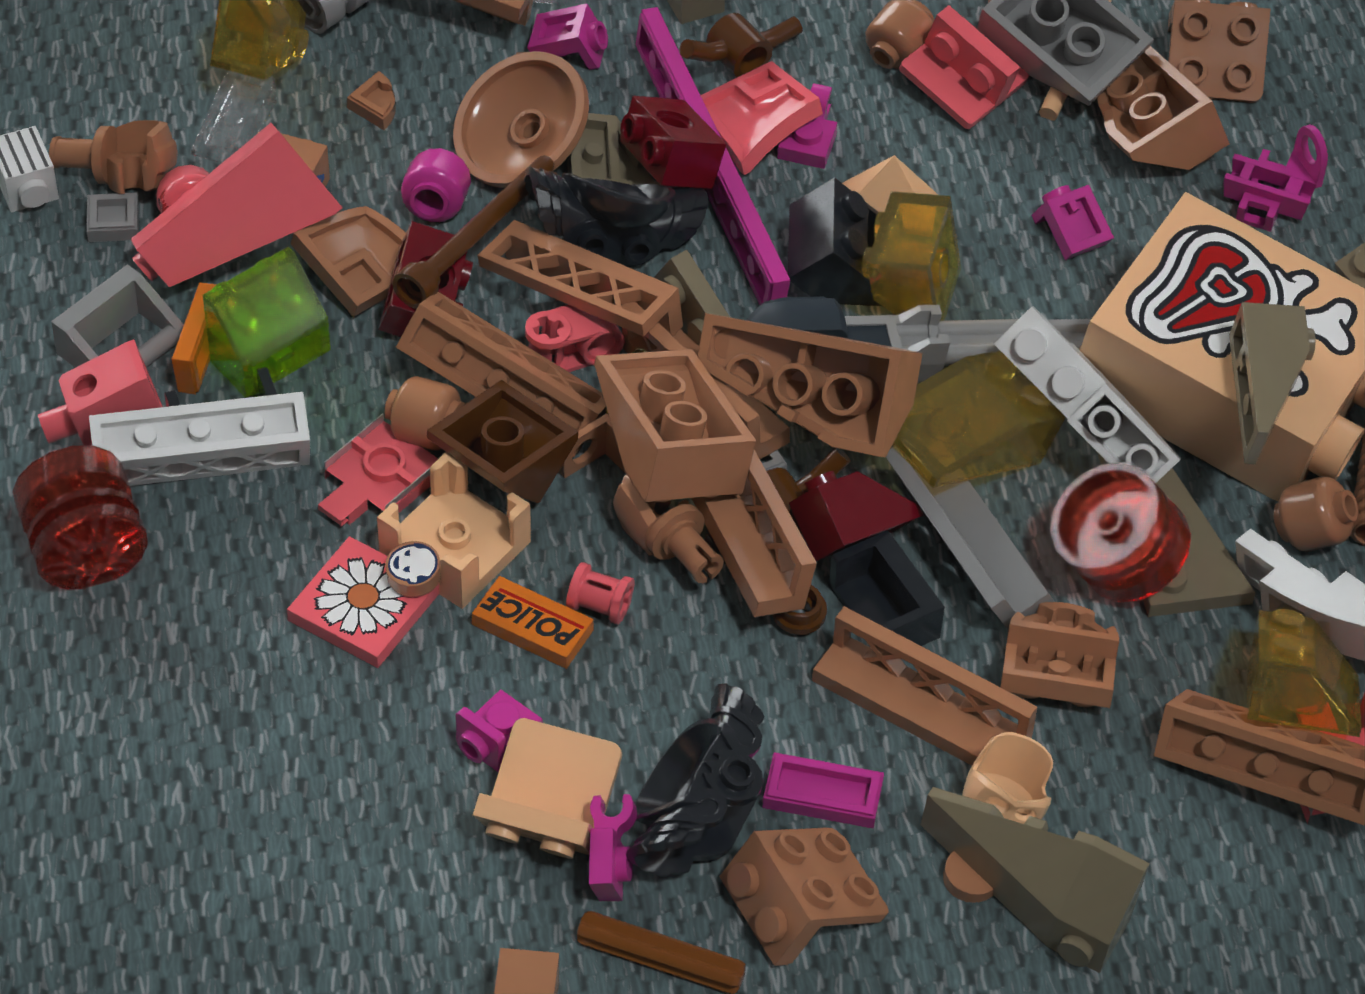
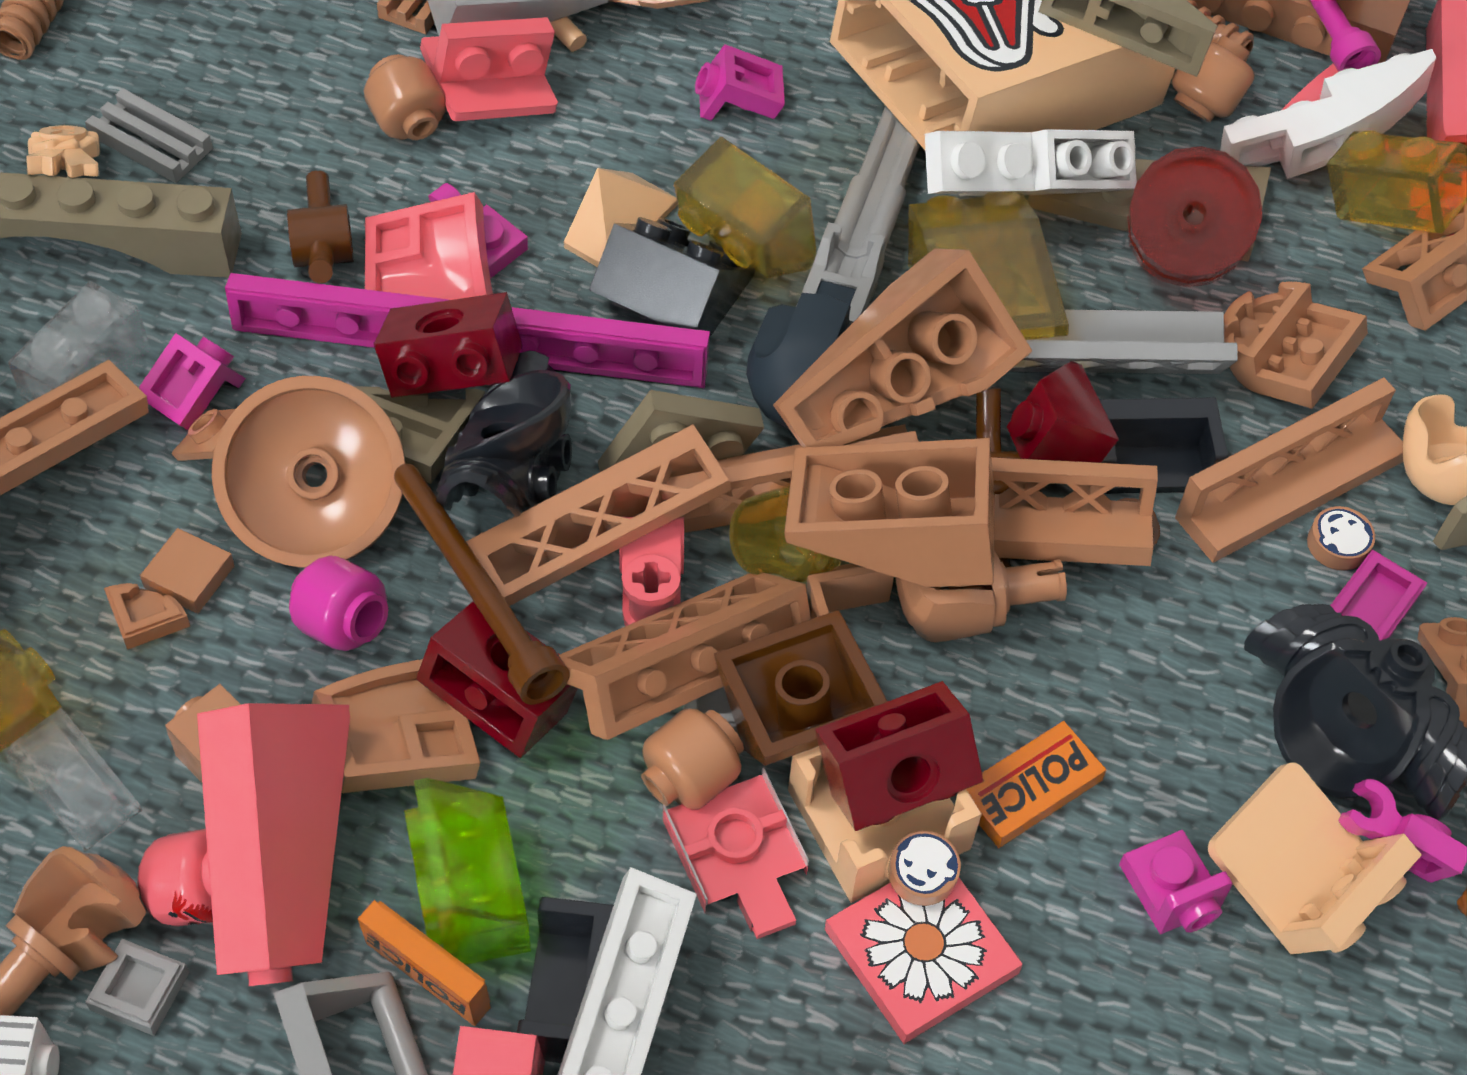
camera: 65 degrees left, 5 degrees up
coral bush [566,562,635,625] -> none
none -> nougat tile [140,528,235,614]
none -> dark red brick [815,681,984,832]
none -> tile [1307,506,1375,570]

